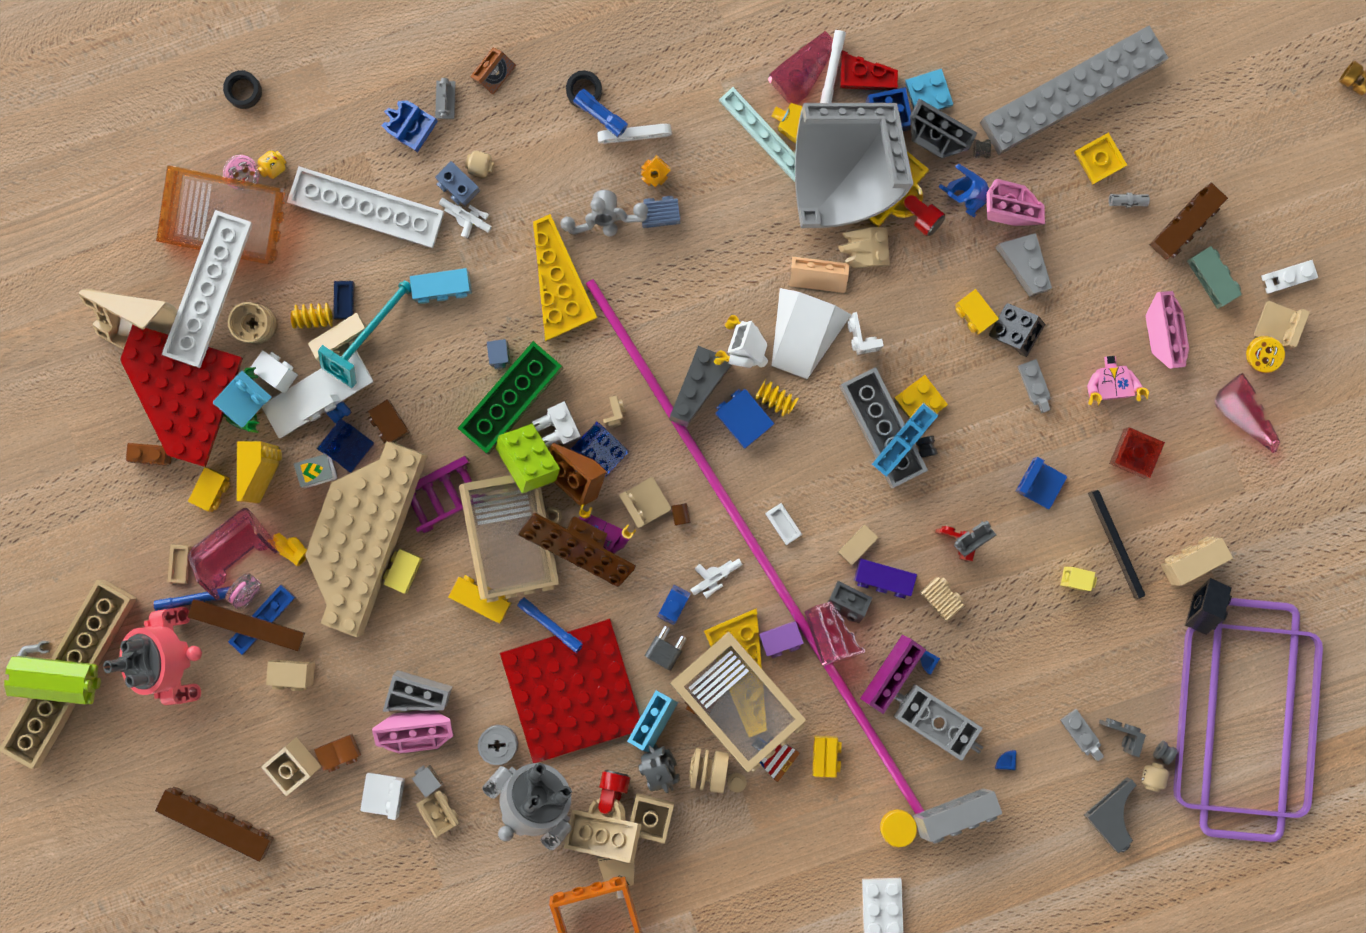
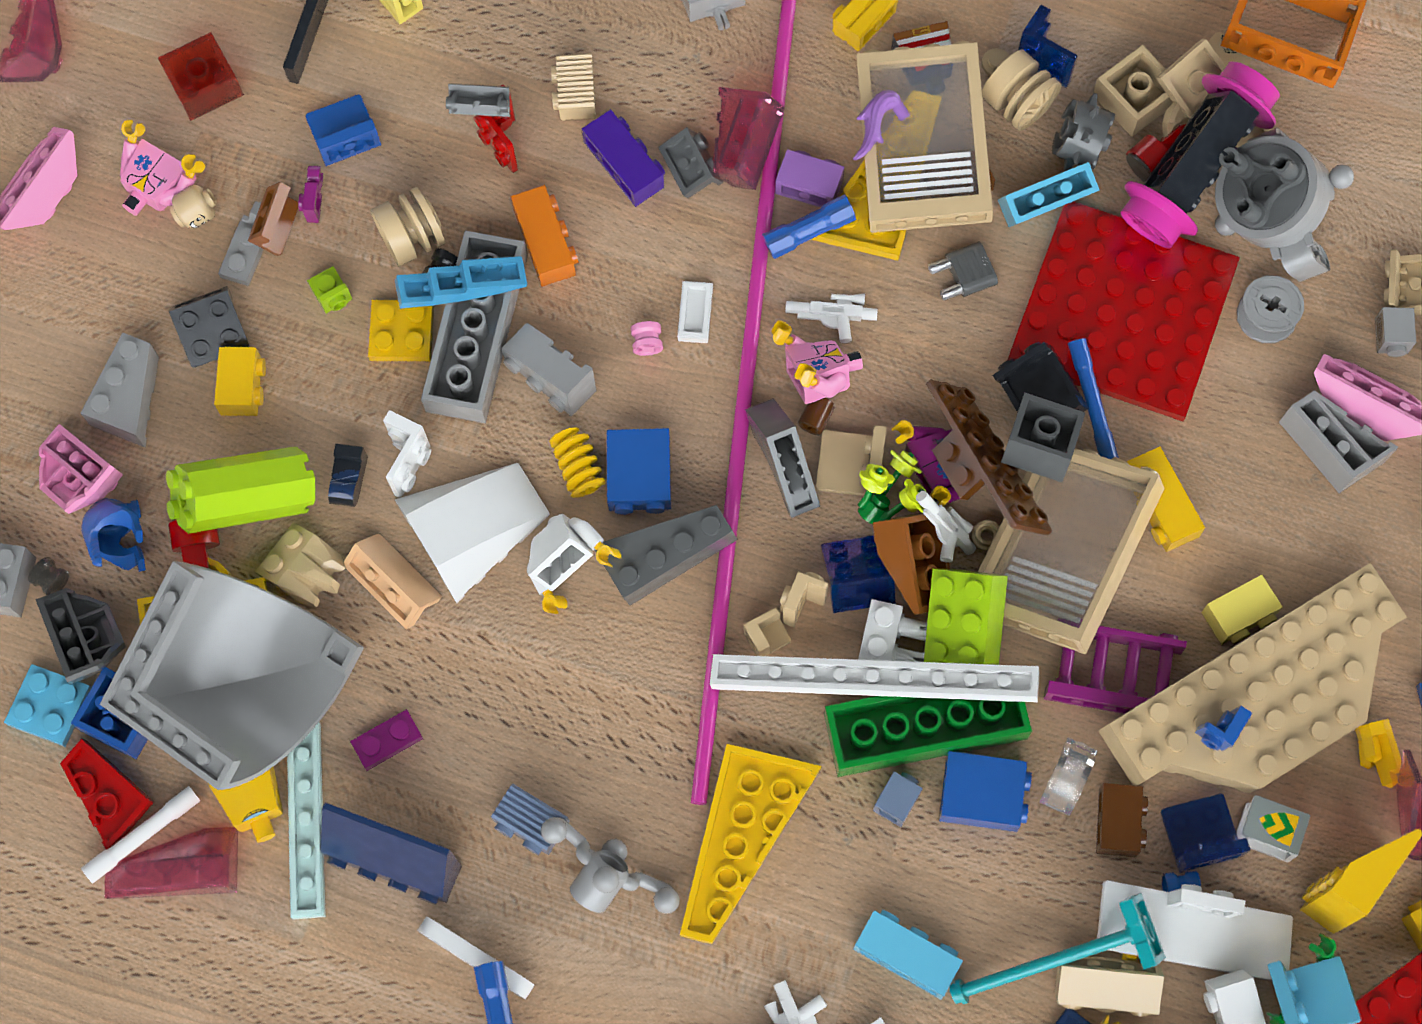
camera: 140 degrees left, 15 degrees down
light orange brick [641,155,671,187] -> none
blue torso [657,585,691,625] -> none
tan tile [838,524,878,565] -> none
magenta brick [860,635,926,714] -> none
blue tile [920,651,940,675] -> none
none -> lime brick [166,446,315,534]
none -> tan head [170,184,217,230]
none -> panel [248,182,299,256]
none -> magenta plate [298,166,324,223]
none -> lime bracket [307,266,352,314]
none -> dark blue slope [320,803,462,905]
none -> black leg [328,443,368,507]
none -> magenta plate [350,709,423,771]
none -> tan wheel [370,187,445,267]
none -> light grey wedge [501,323,596,417]
none -> orange brick [510,185,579,287]
none -> bright pink wheel [631,321,663,356]
none -> white plate [710,654,1039,702]
none -> tan panel [743,607,791,656]
none -> dark grey arch [745,398,820,518]
none -> blue axle [762,194,856,259]
none -> bright pink torso [771,320,863,404]
none -> medium lavender piece [853,90,911,160]
none -> neon yellow plant [857,450,926,525]
none -> white piece [916,491,976,562]
none -> blue brick [939,751,1032,832]
none -> black panel [993,342,1089,413]
none -> dark grey brick [1001,393,1086,483]
none -> clear blue bracket [1018,4,1078,88]
none -> clear brick [1040,737,1098,816]
none -> brick [1120,61,1280,248]
none -> blue bracket [1195,706,1252,751]

